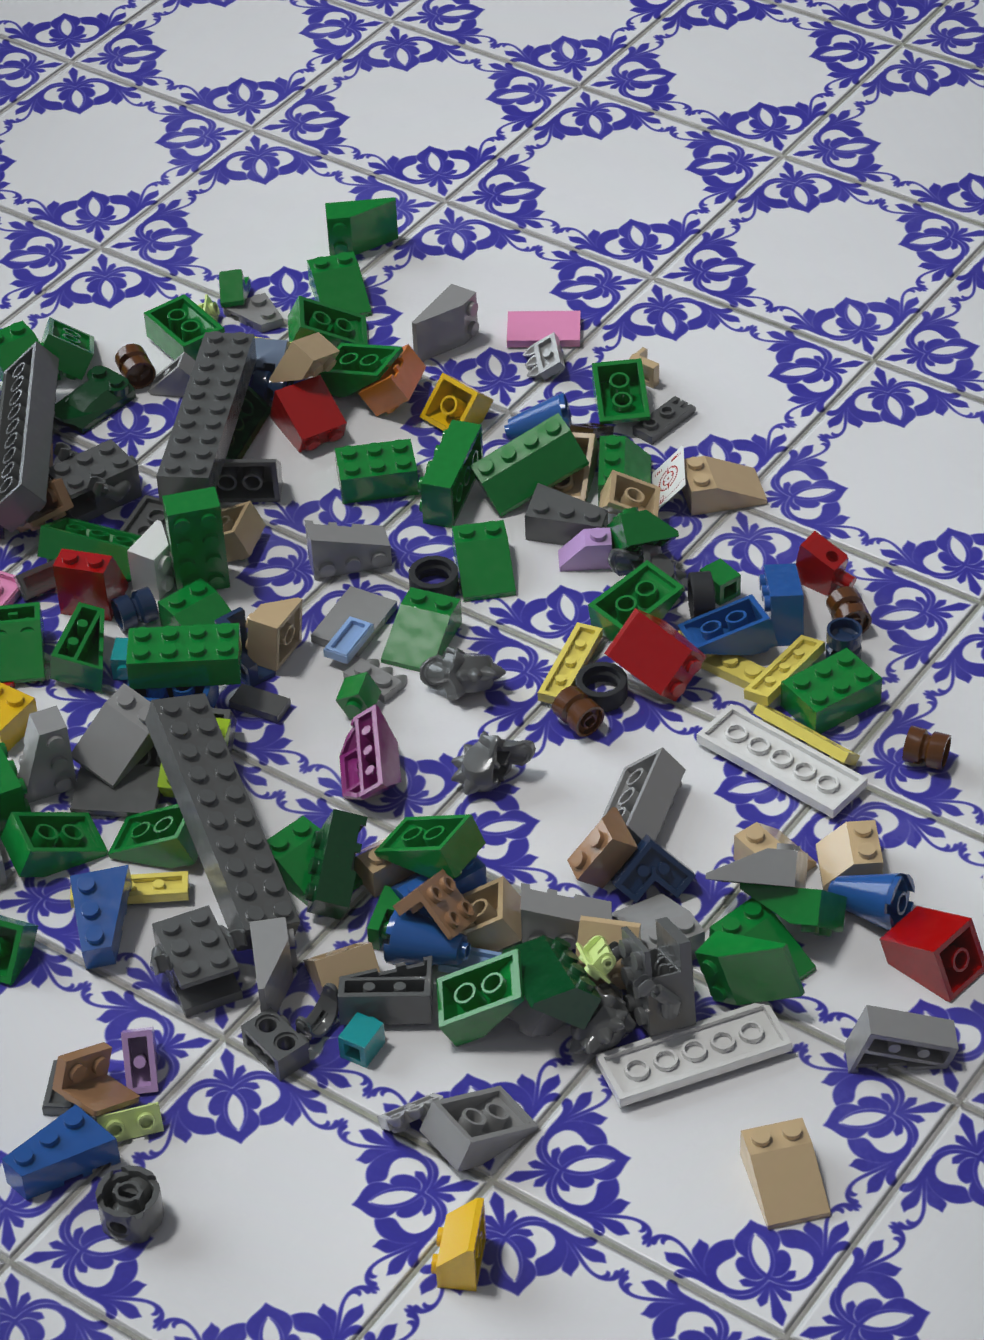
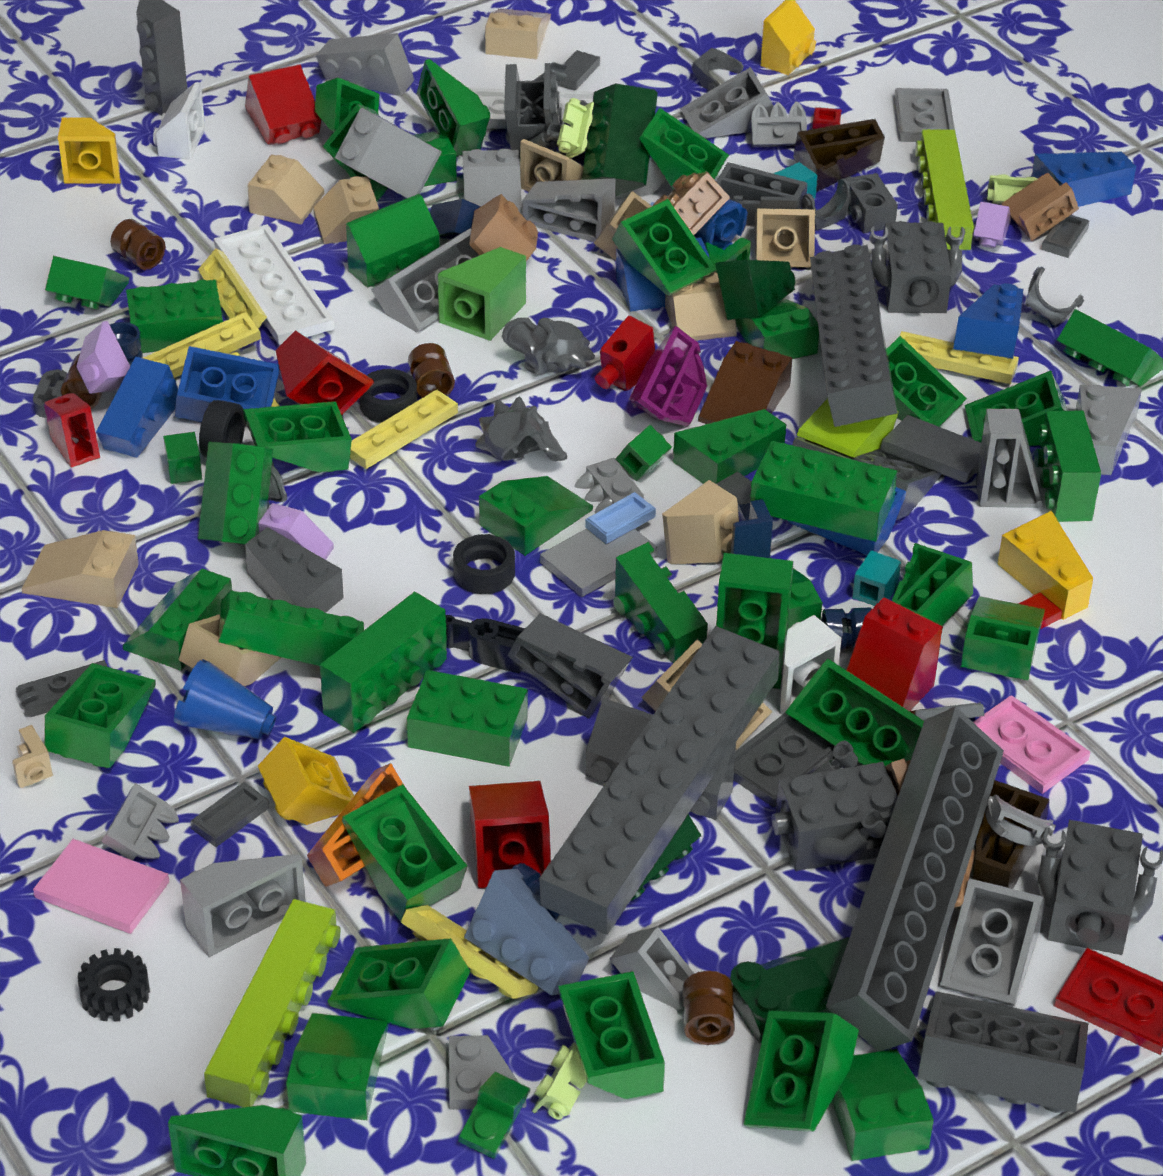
camera: 160 degrees left, 0 degrees up
light grey slope [71,683,154,789] -> none
dark grey brick [95,1165,164,1243] -> none
light grey slope [249,917,298,1013] -> none
tan slope [269,332,340,383] -> none
light grey wedge [305,520,392,580] -> none
green slope [452,520,516,602] -> none
dark brown plate [570,422,614,441] -> none
tan slope [599,470,661,517] -> none
white sticker [652,445,686,509] -> none
blue cone [828,873,915,931] -> none
none -> dark grey beam [33,369,67,418]
none -> green slope [45,256,130,310]
none -> lavender slope [76,321,130,394]
none -> black tyre [77,948,150,1022]
none -> dark grey tile [191,782,269,847]
none -> lime brick [204,899,341,1107]
none -> green slope [315,77,380,132]
none -> green slope [346,194,440,288]
none -> bright green slope [438,247,526,341]
none -> black piece [446,615,525,674]
none -> dark grey wedge [507,613,633,718]
none -> dark grey tile [558,50,600,90]
none -> red torso [595,315,655,391]
none -> green wedge [613,542,708,663]
none -> green wedge [673,409,786,484]
none -> dark grey helmet [691,48,743,91]
none -> reddish brown slope [698,341,793,424]
none -> dark brown wedge [793,119,885,192]
none -> red tile [812,107,842,129]
none -> light grey tile [894,88,955,142]
none -> lime brick [915,129,974,250]
none -> dark grey helmet [1025,266,1085,326]

